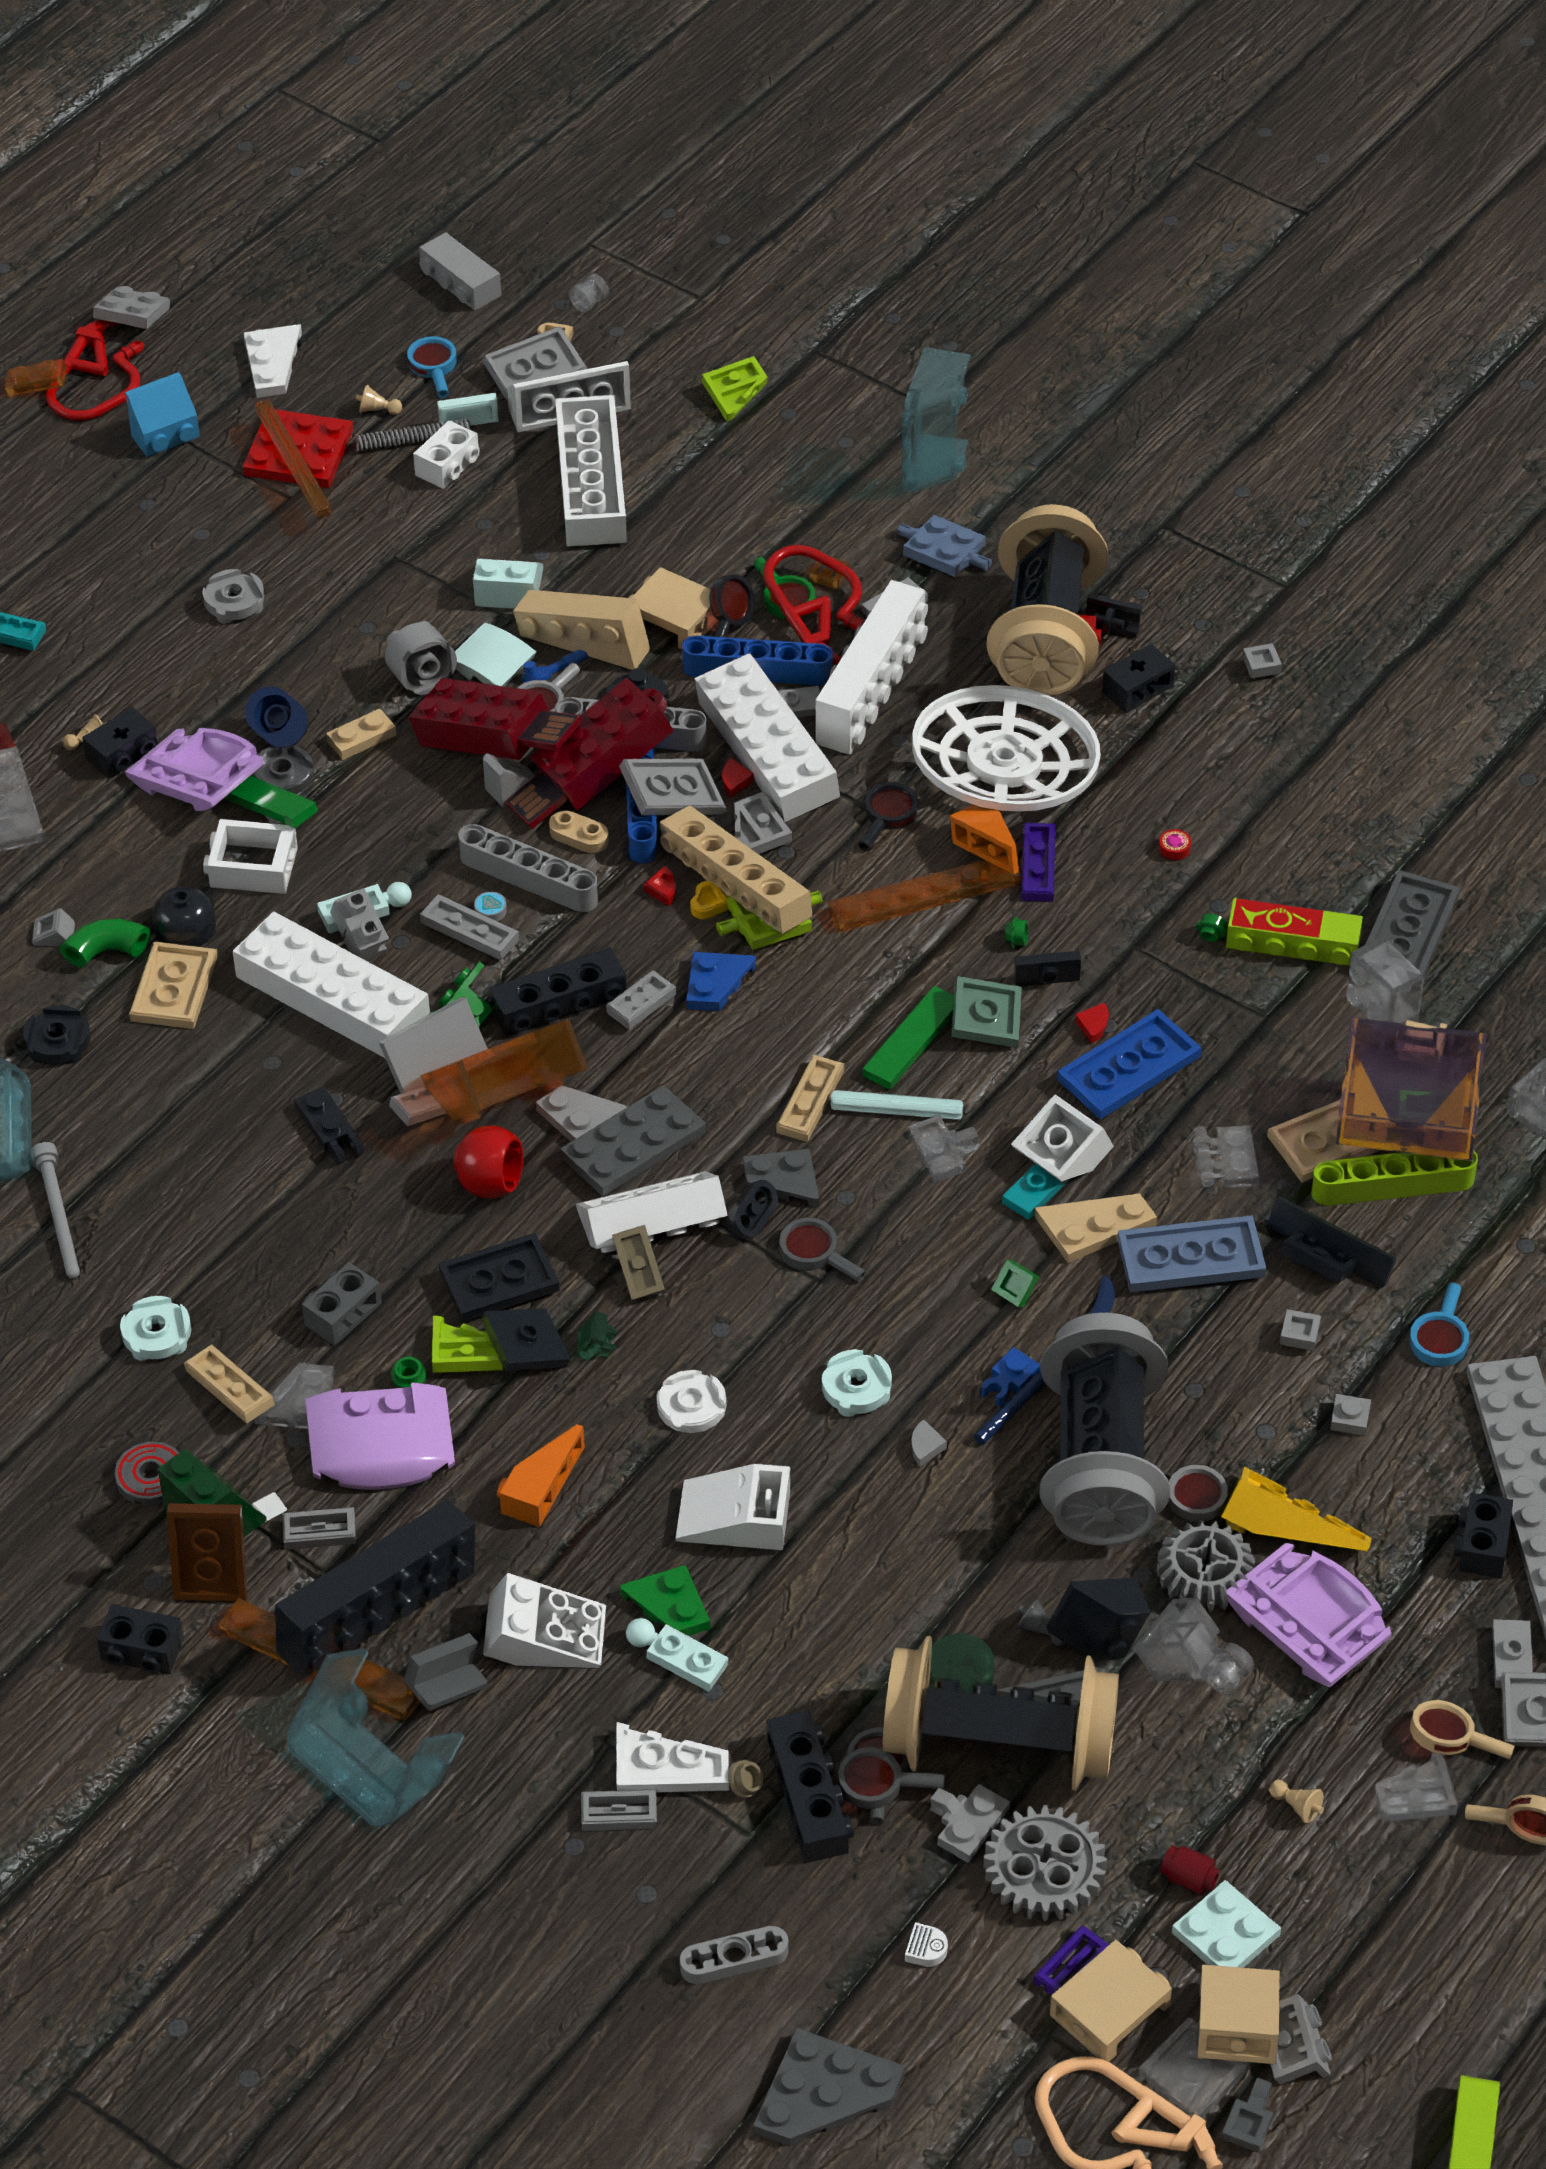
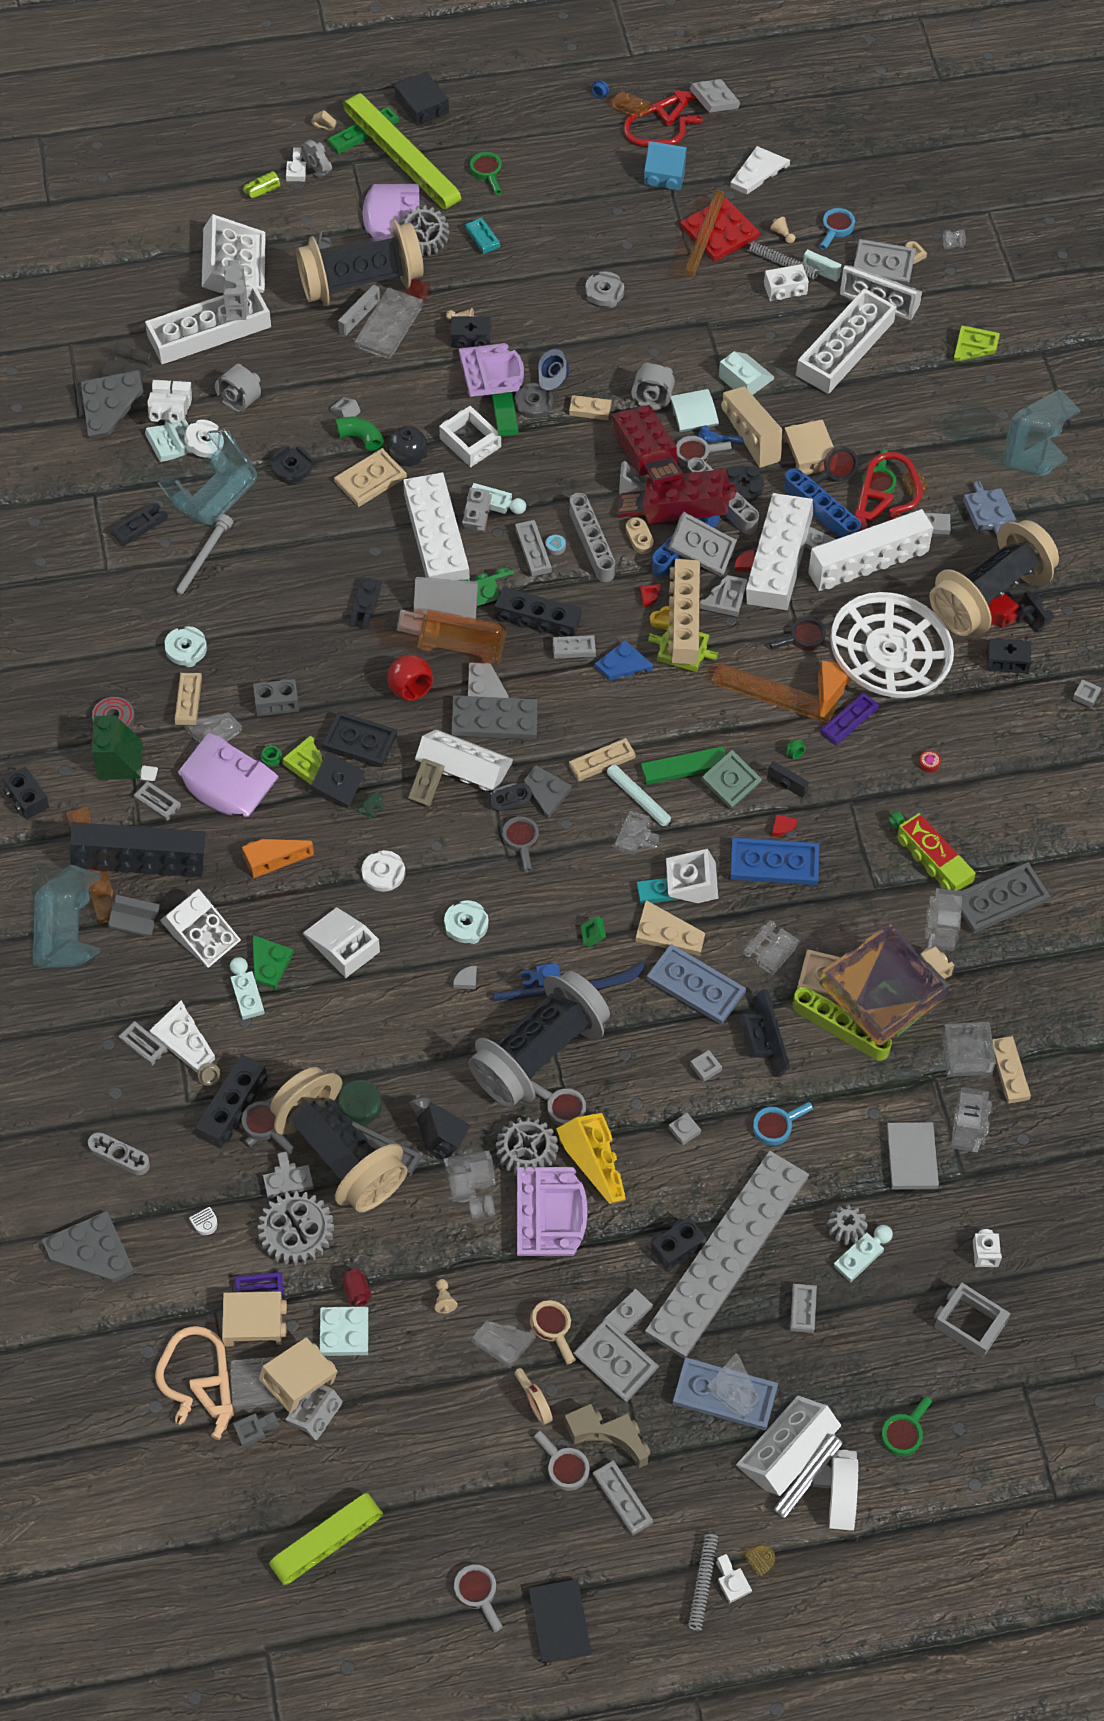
camera: 40 degrees right, 10 degrees up
reddish brown plate [167,1503,248,1601] -> none
light grey brick [419,232,502,311] -> none

